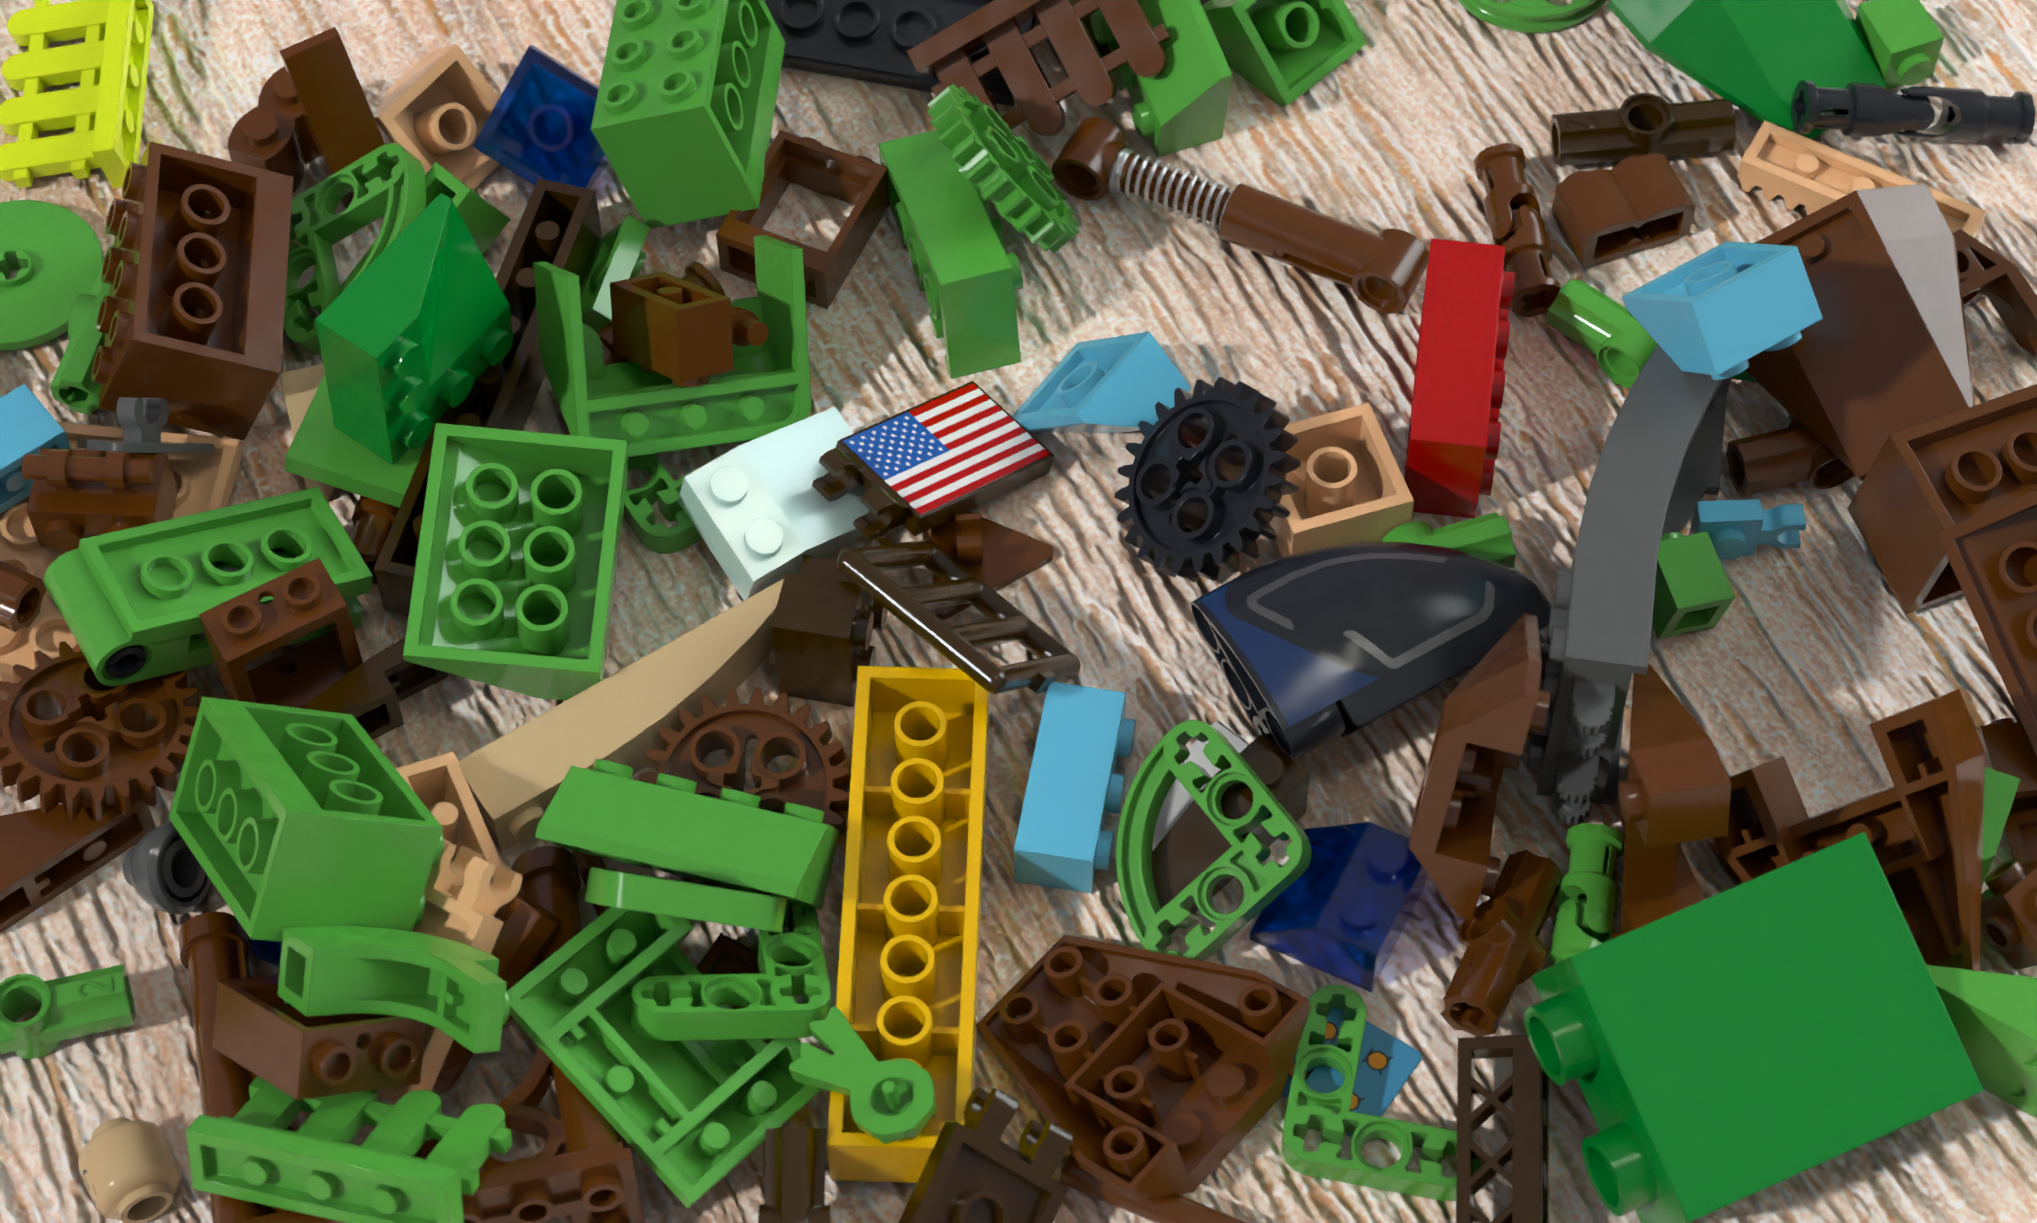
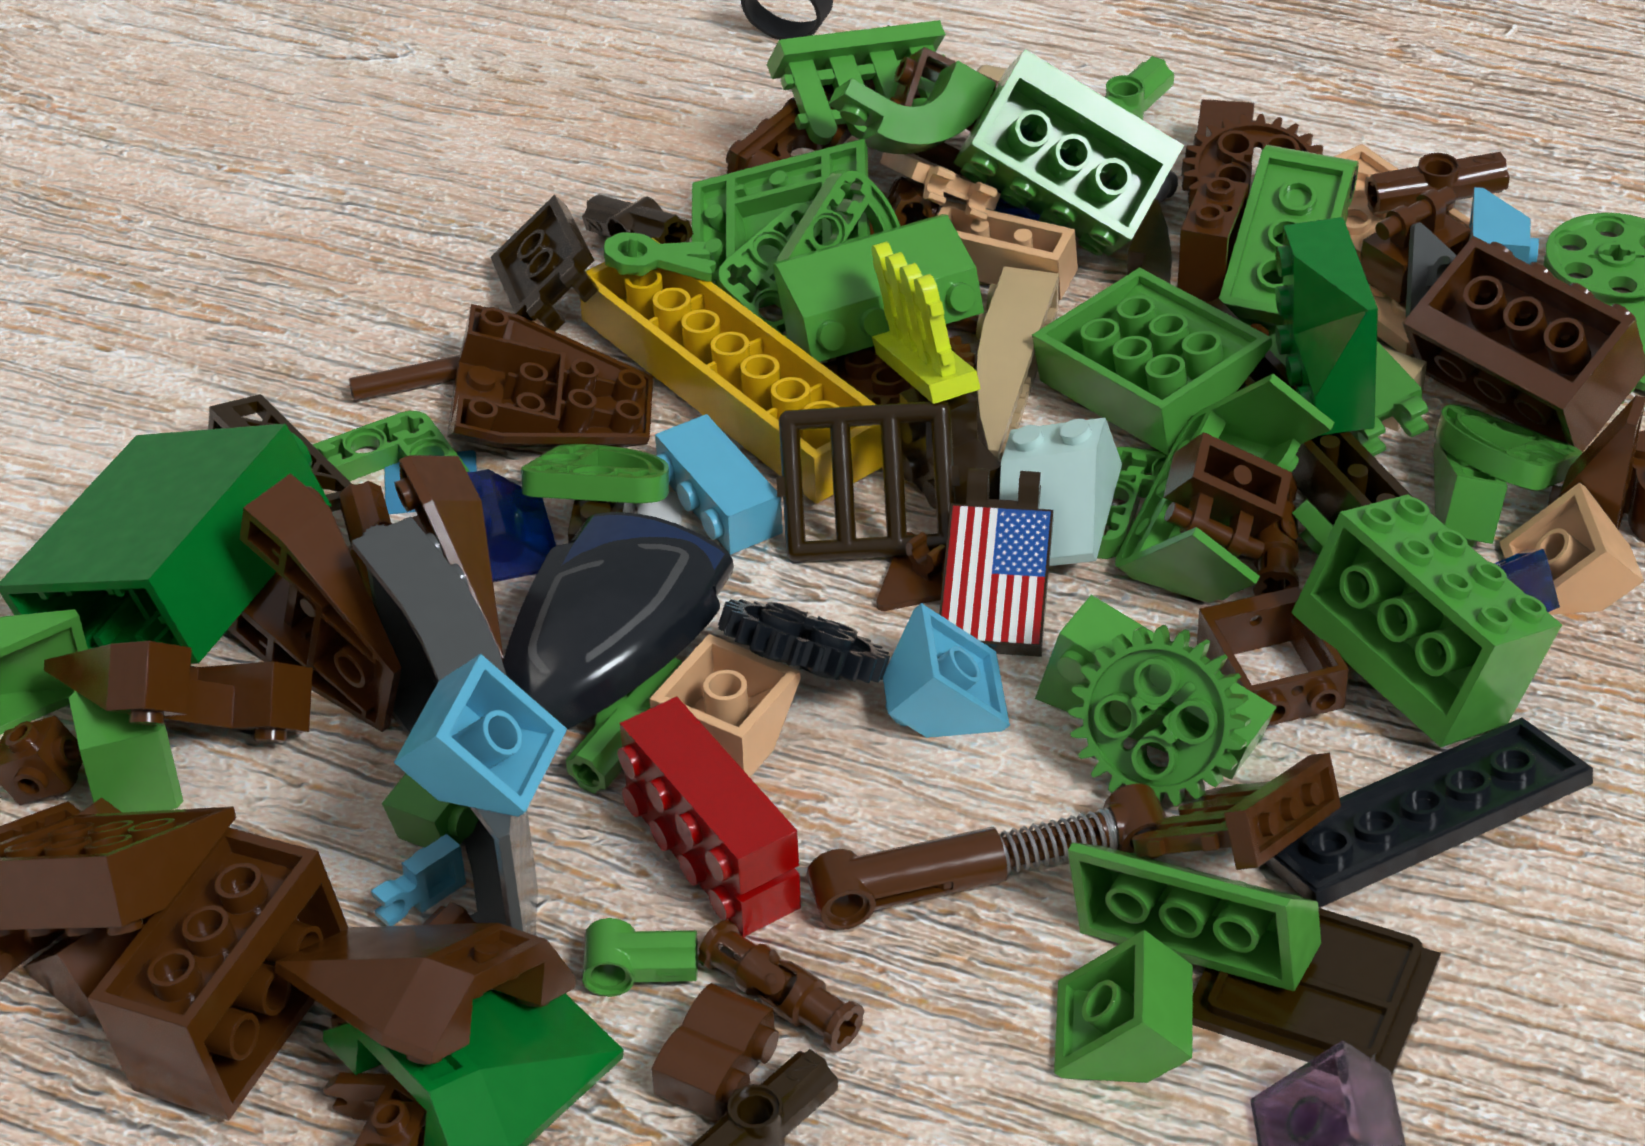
camera: 140 degrees right, 15 degrees down
none -> neon yellow fence [871,241,981,404]

